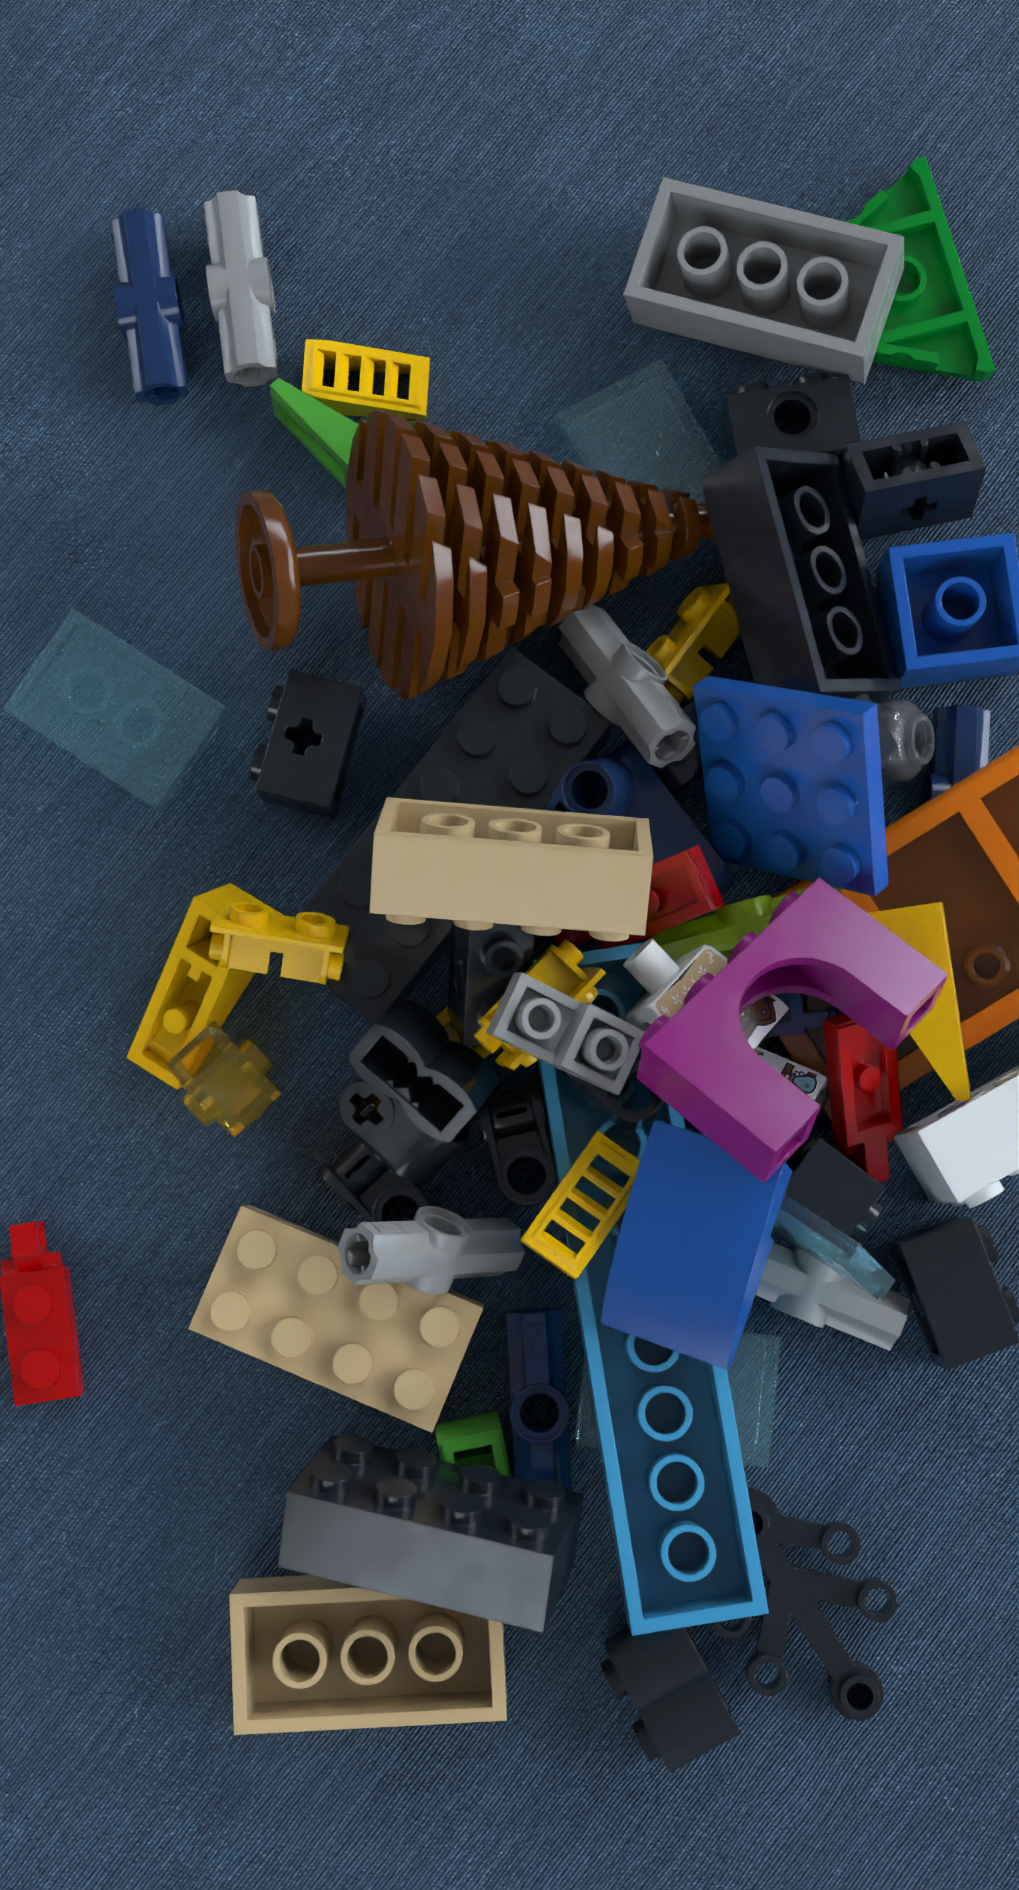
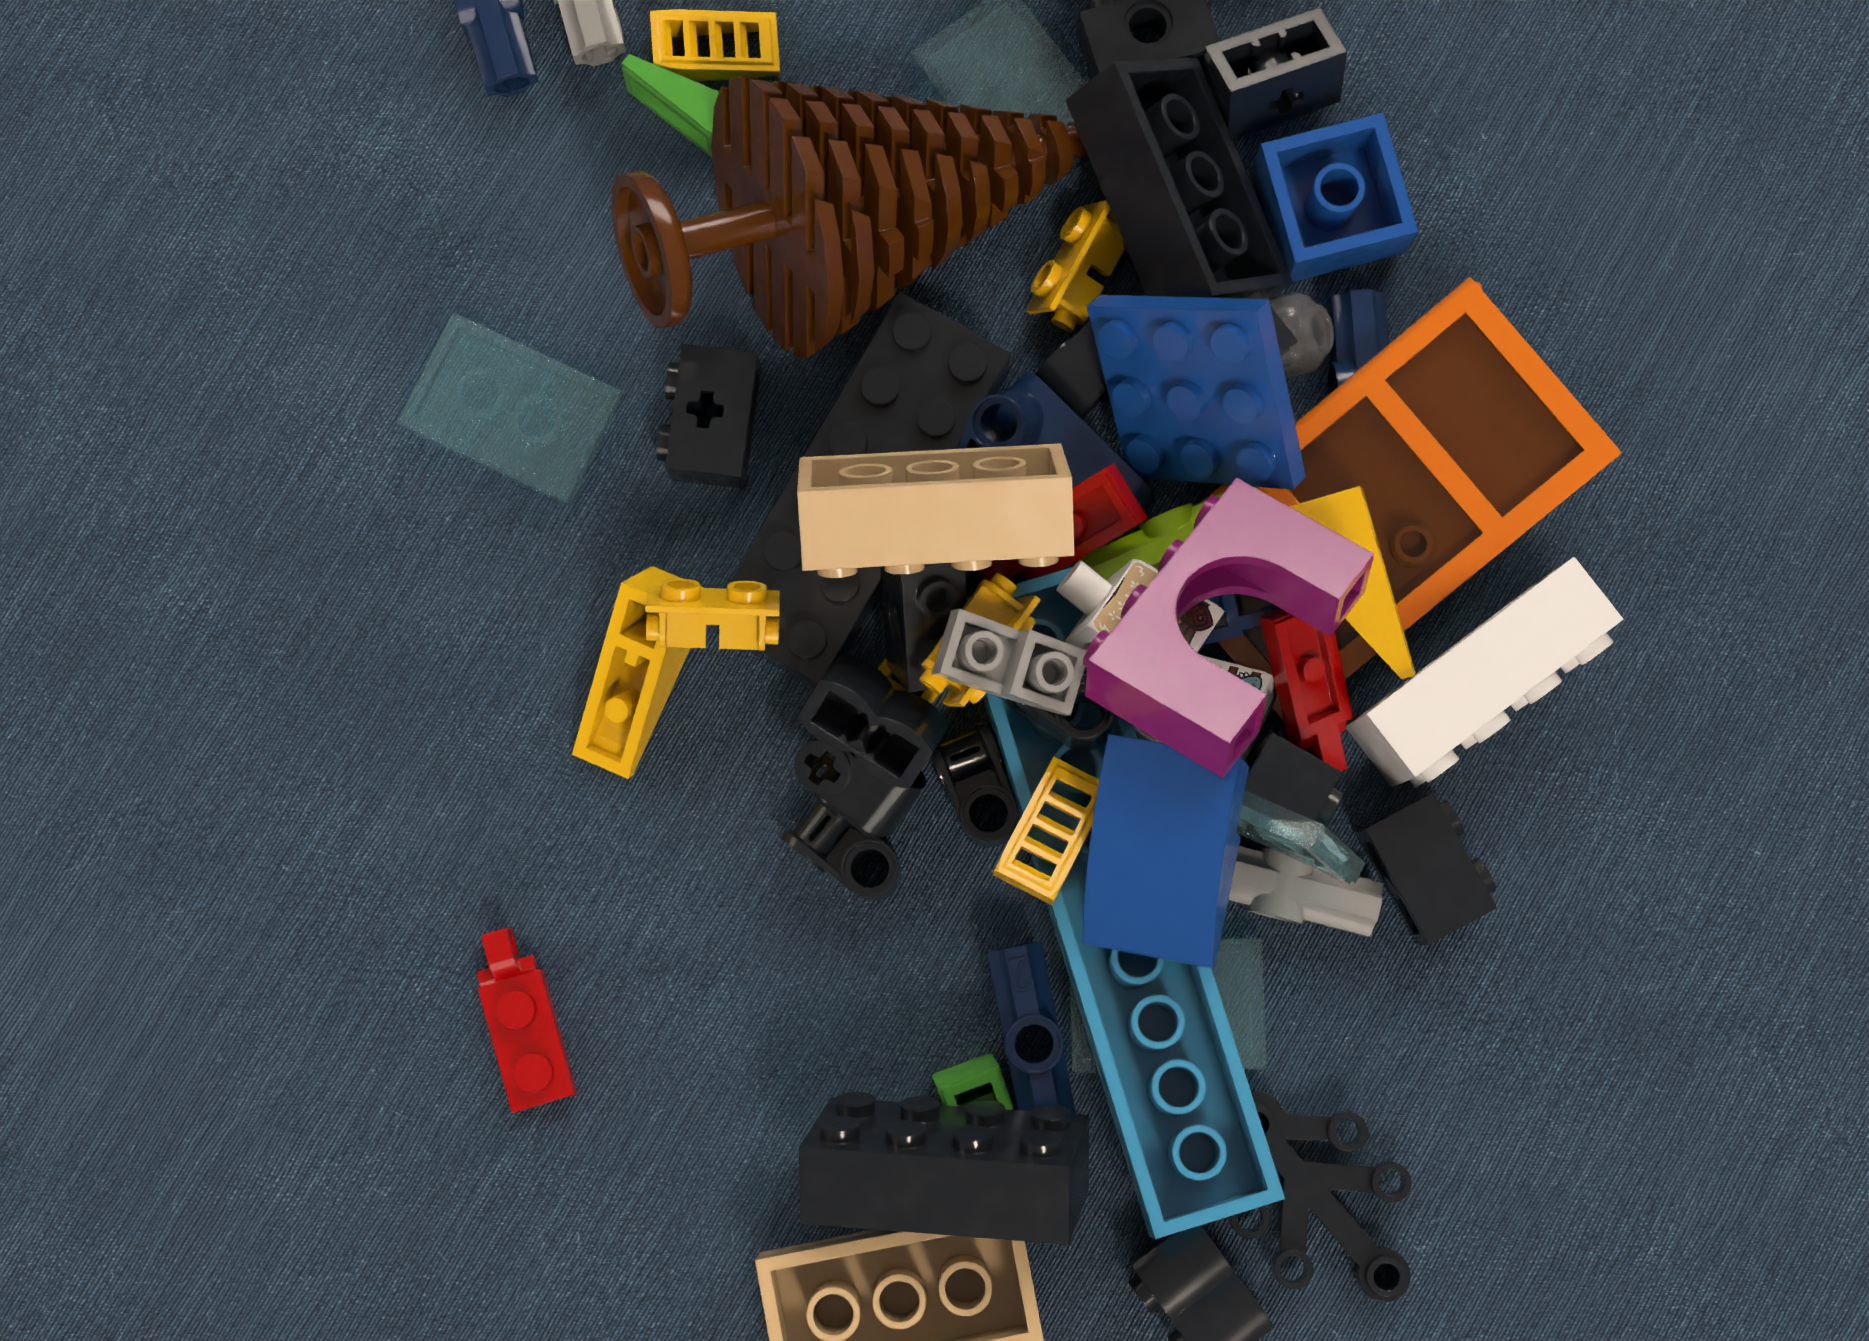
camera: 10 degrees left, 0 degrees up
clear yellow brick [167,1020,282,1138] -> none
tan brick [188,1205,485,1433] -> none
light grey piece [338,1206,525,1295] -> none
light grey piece [558,605,696,768] -> none

